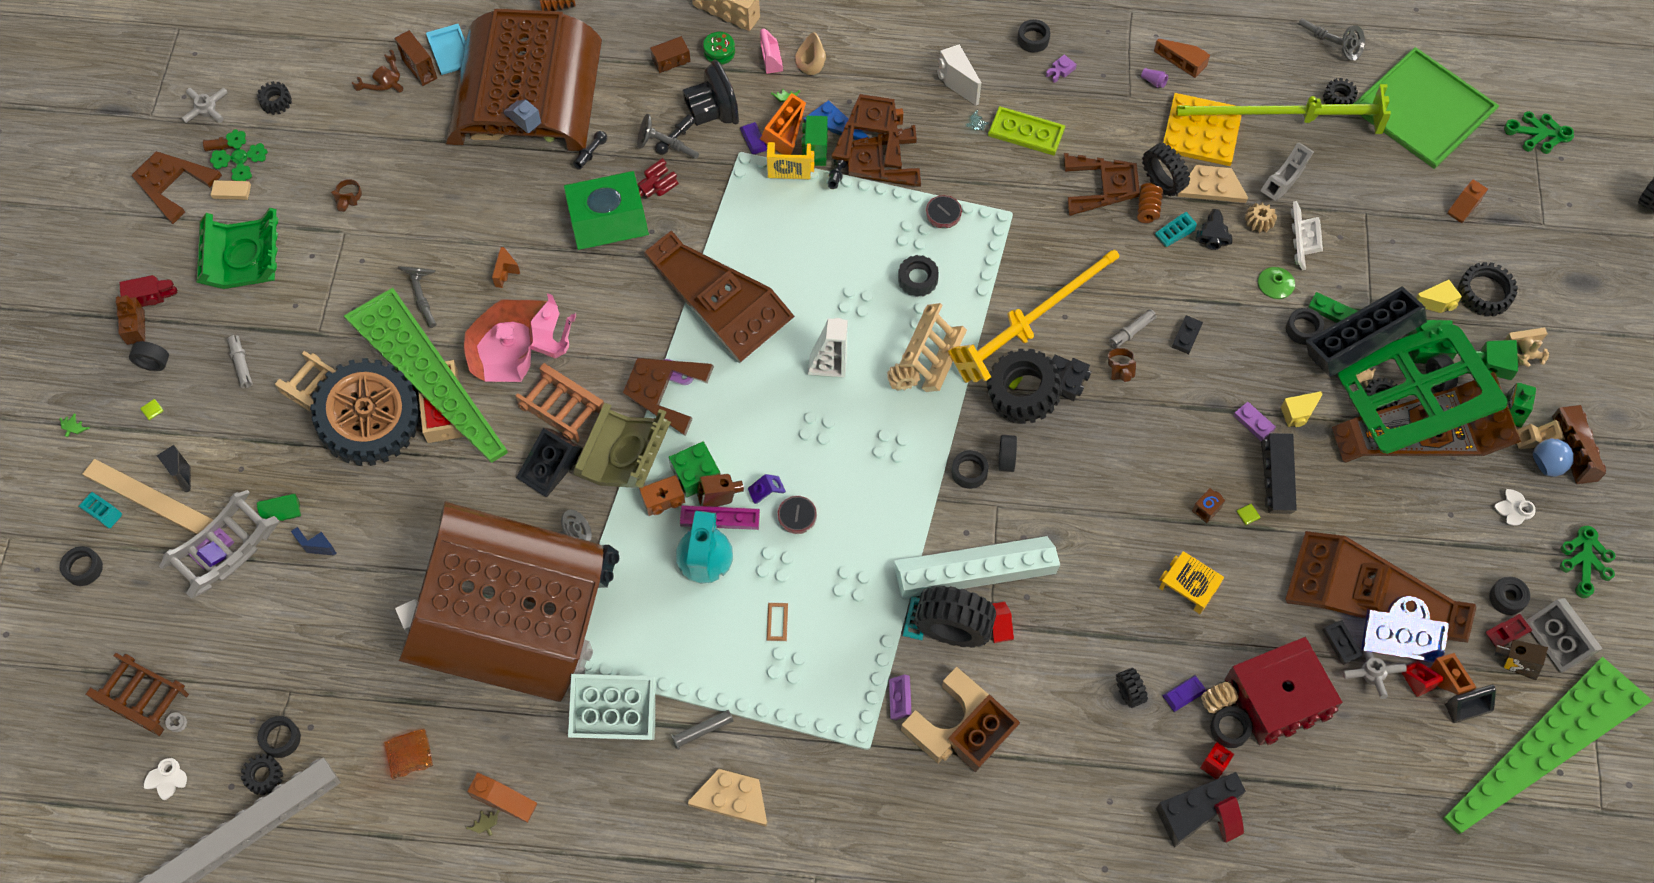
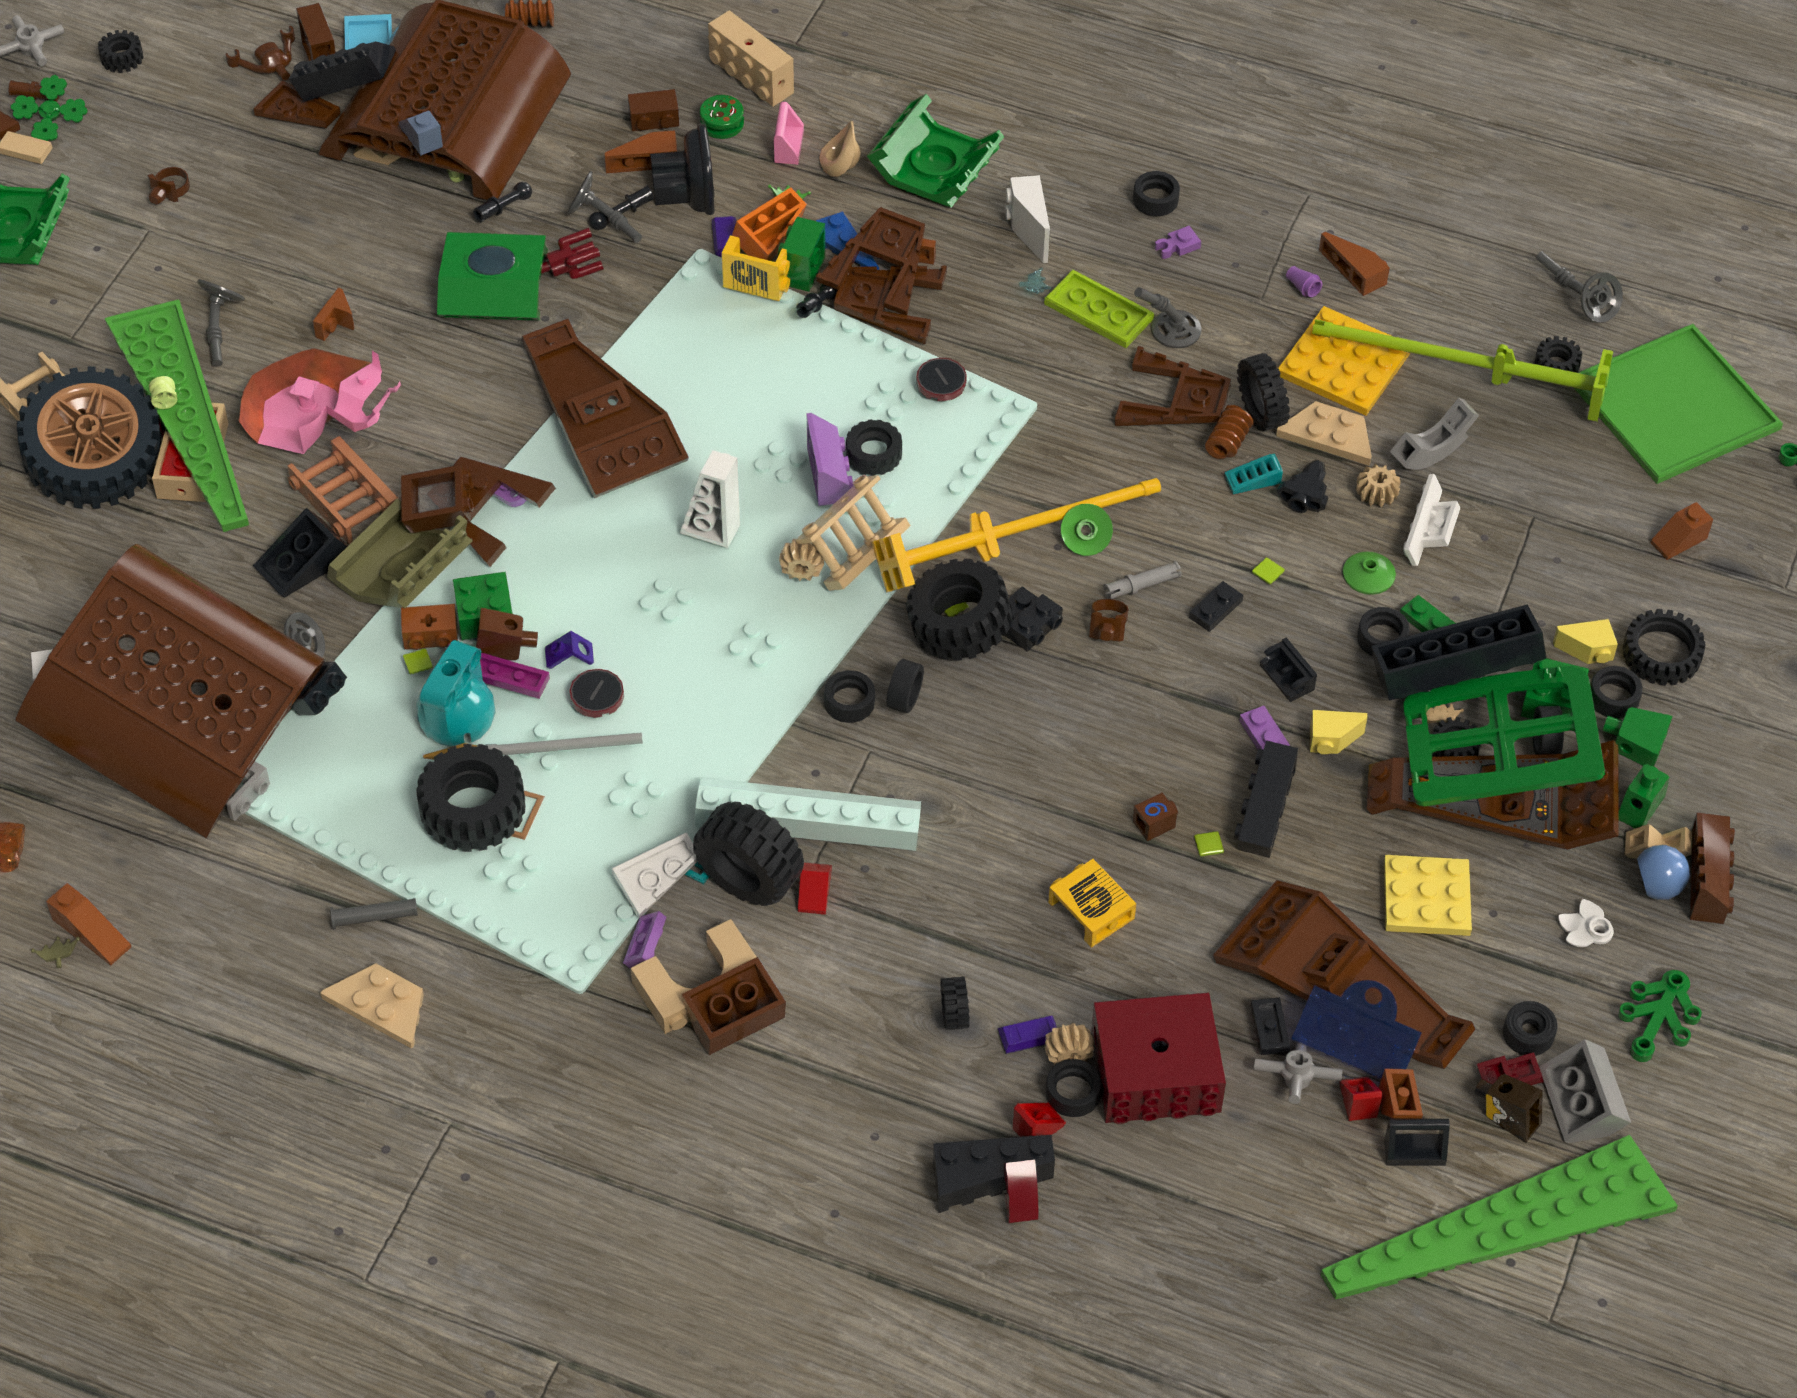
camera: 15 degrees right, 10 degrees down
light aqua slope [568,674,655,740] -> none
tan piece [1505,327,1549,367] -> none
none -> yellowish green wheel [149,376,178,409]
none -> reddish brown wing [253,80,341,128]
none -> black slope [289,41,396,102]
none -> reddish brown window [401,465,474,533]
none -> lime piece [403,649,433,675]
none -> black tyre [416,744,526,852]
none -> light grey piece [423,733,643,759]
none -> dark orange slope [605,130,677,173]
none -> white wing [612,832,697,918]
none -> medium lavender slope [806,413,853,506]
none -> green panel [867,94,1004,208]
none -> bright green dish [1061,504,1113,556]
none -> dark grey dish [1134,287,1201,348]
none -> lime piece [1252,558,1285,584]
none -> black hinge [1260,637,1317,702]
none -> light yellow plate [1384,855,1472,936]
none -> black tyre [1590,666,1643,718]

